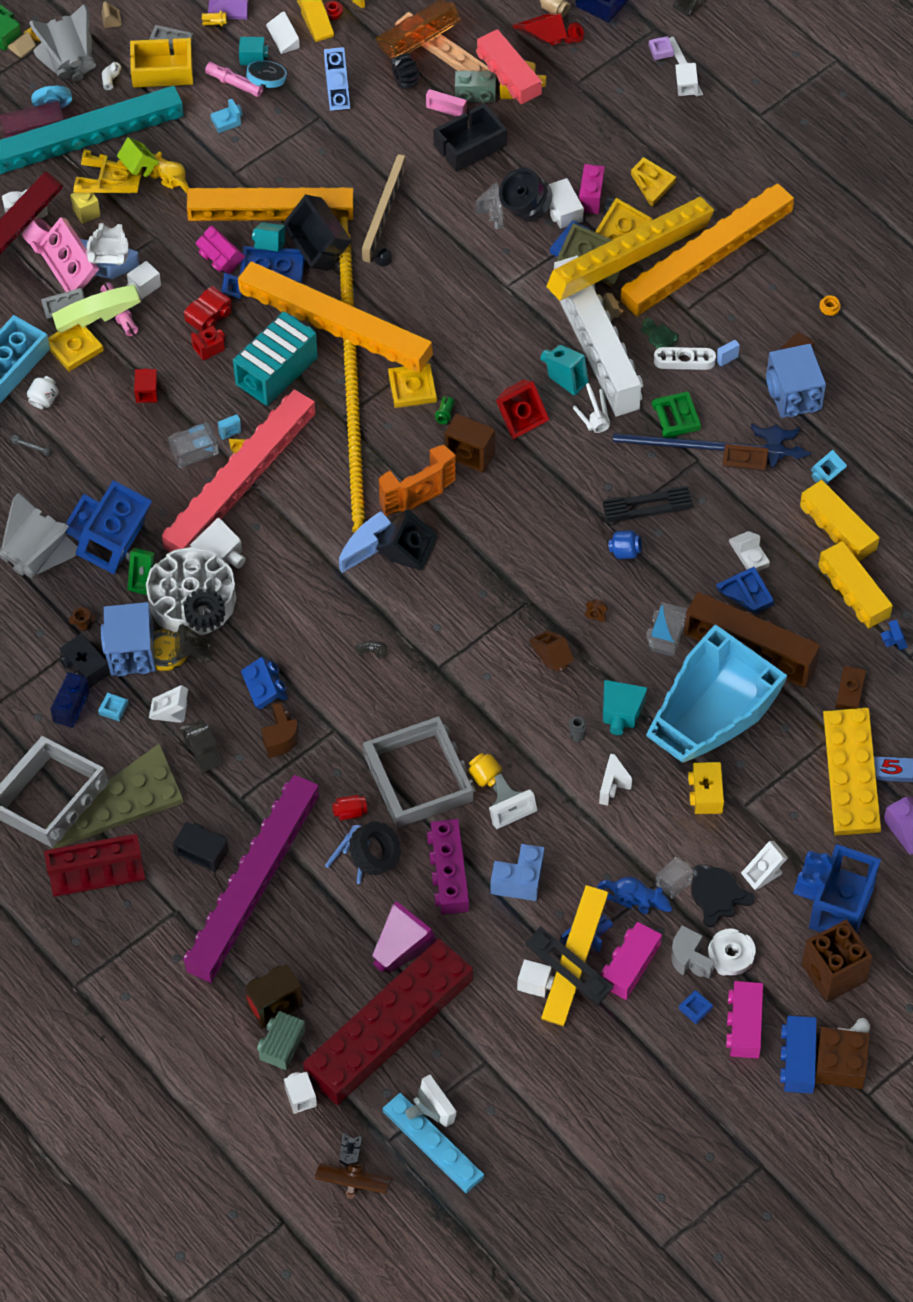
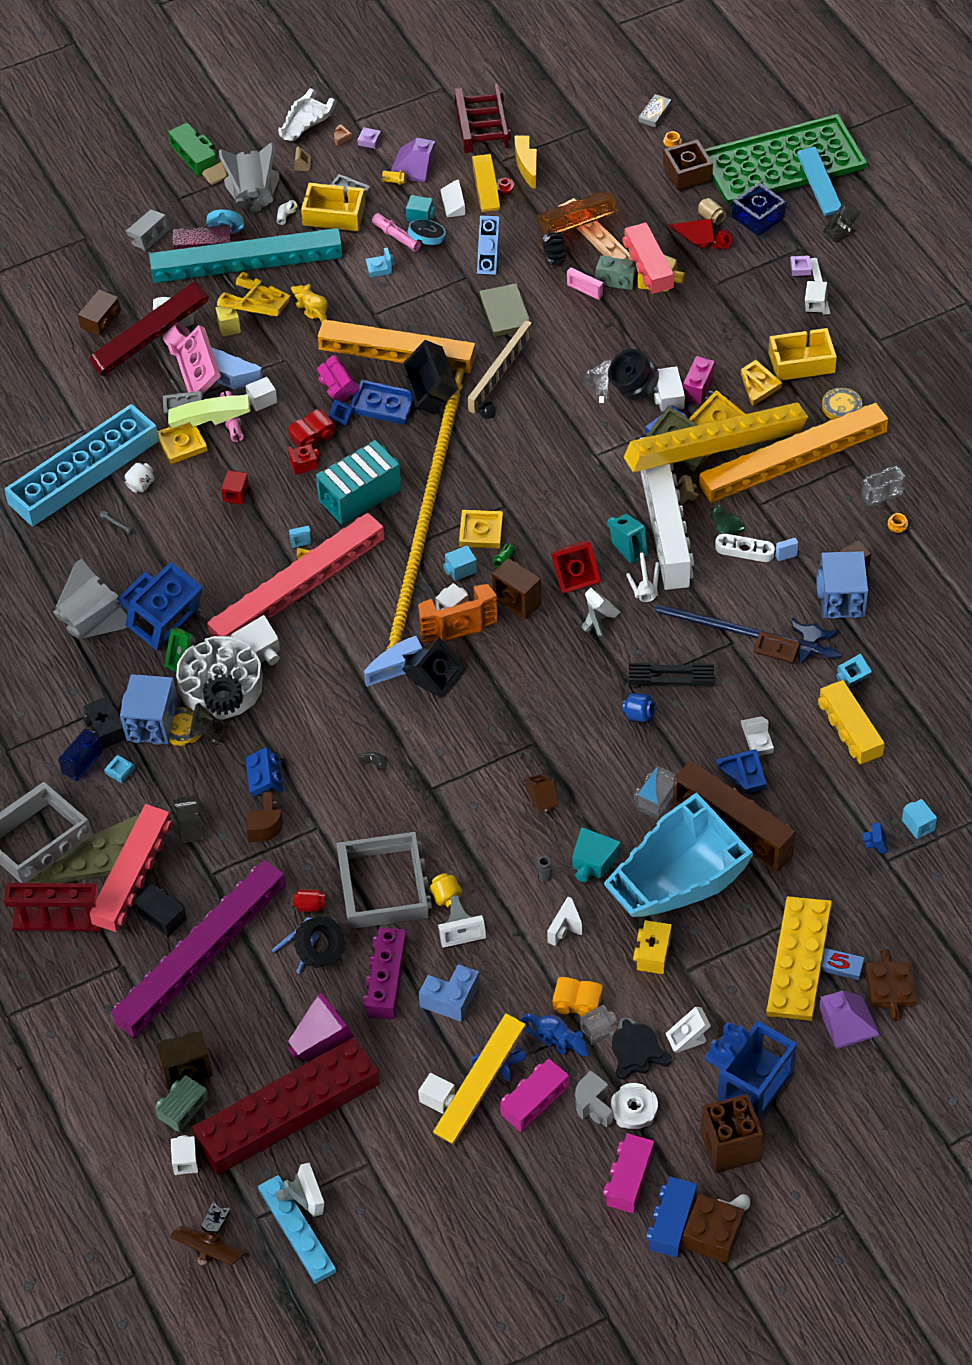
camera: 15 degrees right, 5 degrees down
reddish brown plate [69,607,96,631] -> none
white animal [86,223,128,265] -> none
lime hinge [117,137,159,177] -> none
white slope [149,685,188,722] -> none
clear brick [167,422,219,468] -> none
light orange brick [238,261,433,373] -> none
teal brick [252,222,285,252] -> none
black piece [433,103,507,172] -> none
black container [525,926,613,1006] -> none
reddish brown plate [584,599,608,622] -> none
green plate [651,391,701,438] -> none
blue plate [679,990,713,1024] -> none
yellow brick [818,541,893,629] -> none
reddish brown plate [835,666,866,710] -> none
none -> coral brick [89,804,173,932]
none -> white brick [436,583,468,611]
none -> medium azure brick [443,545,477,581]
none -> tile [479,283,530,337]
none -> light orange brick [552,977,603,1018]
none -> piece [581,588,620,637]
none -> yellow piece [768,328,837,381]
none -> tile [822,388,862,420]
none -> clear brick [861,466,905,506]

